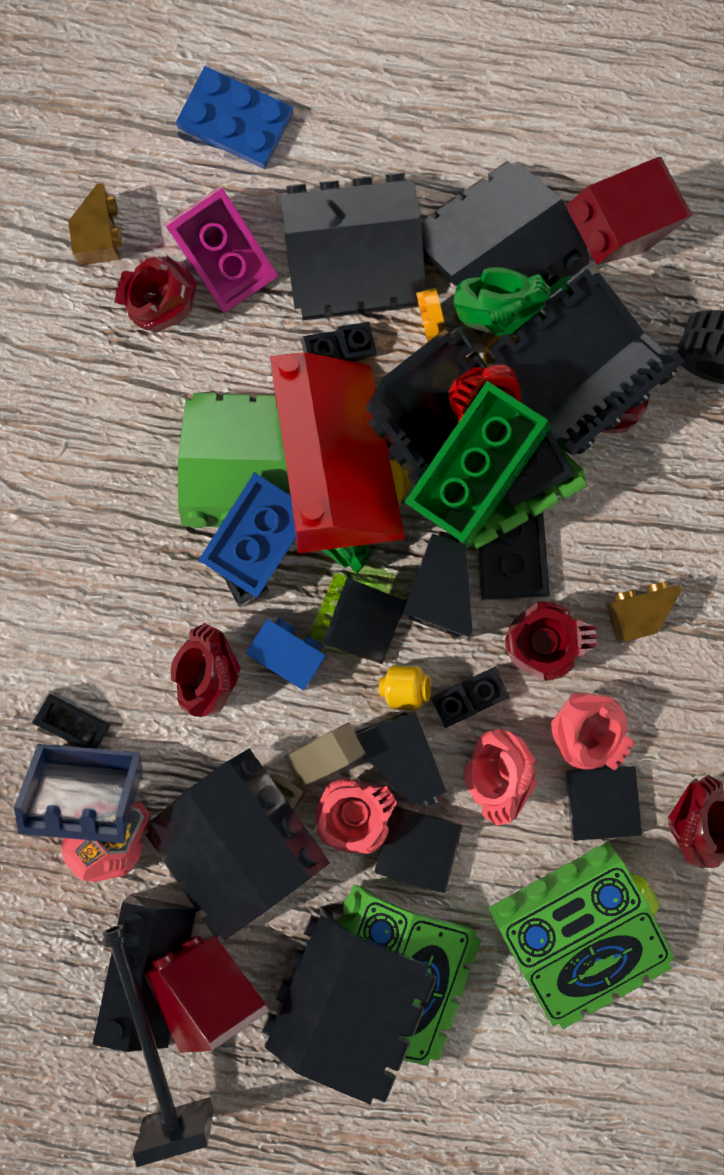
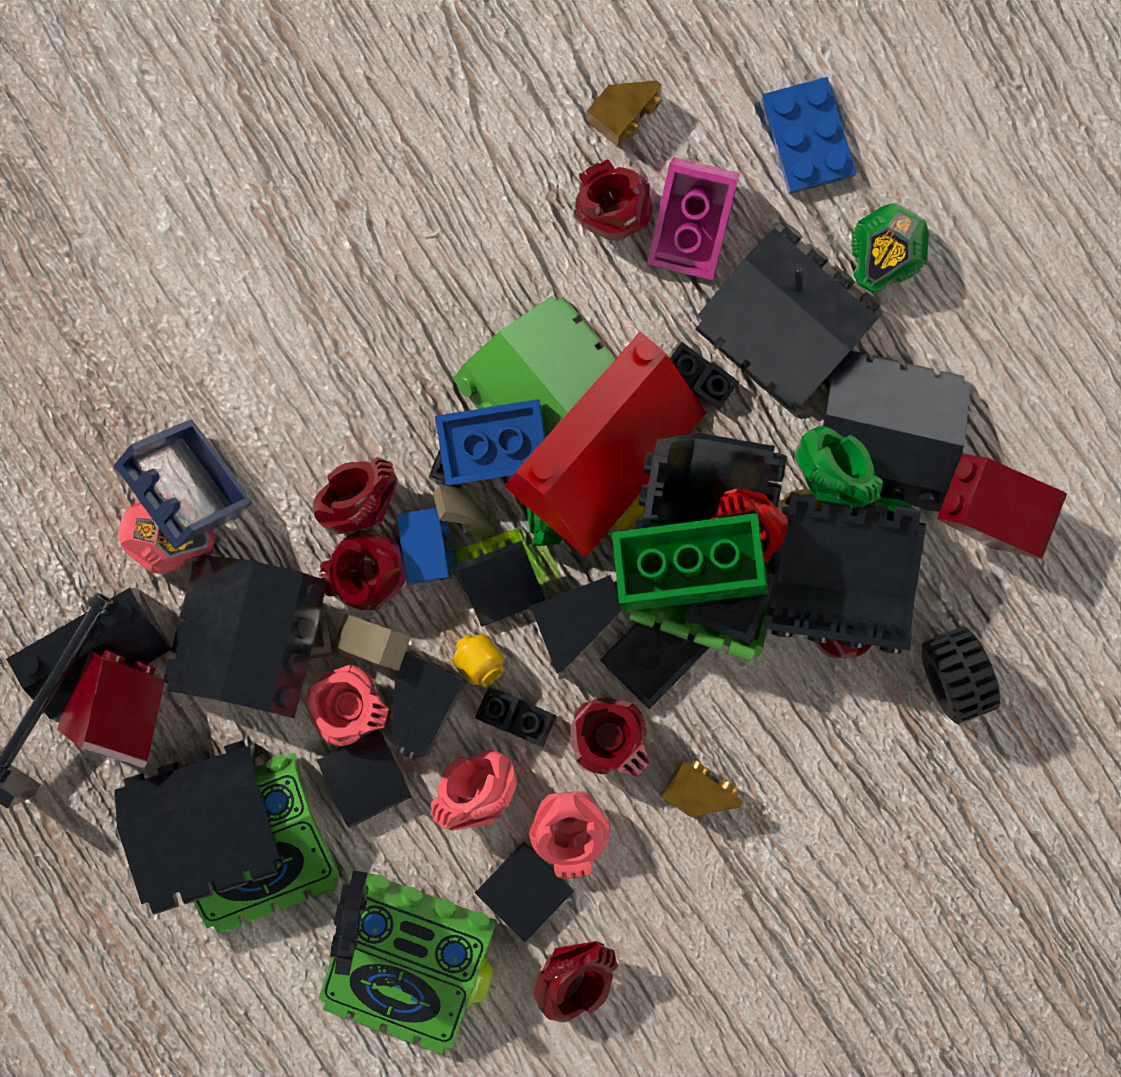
camera: 50 degrees right, 0 degrees up
black slope [32,690,111,749] -> none
light orange plate [416,288,445,342] -> none
none -> dark red helmet [319,530,406,611]
none -> black plate [330,870,369,976]
none -> dark tan slope [433,484,494,537]
none -> helmet [851,203,929,293]

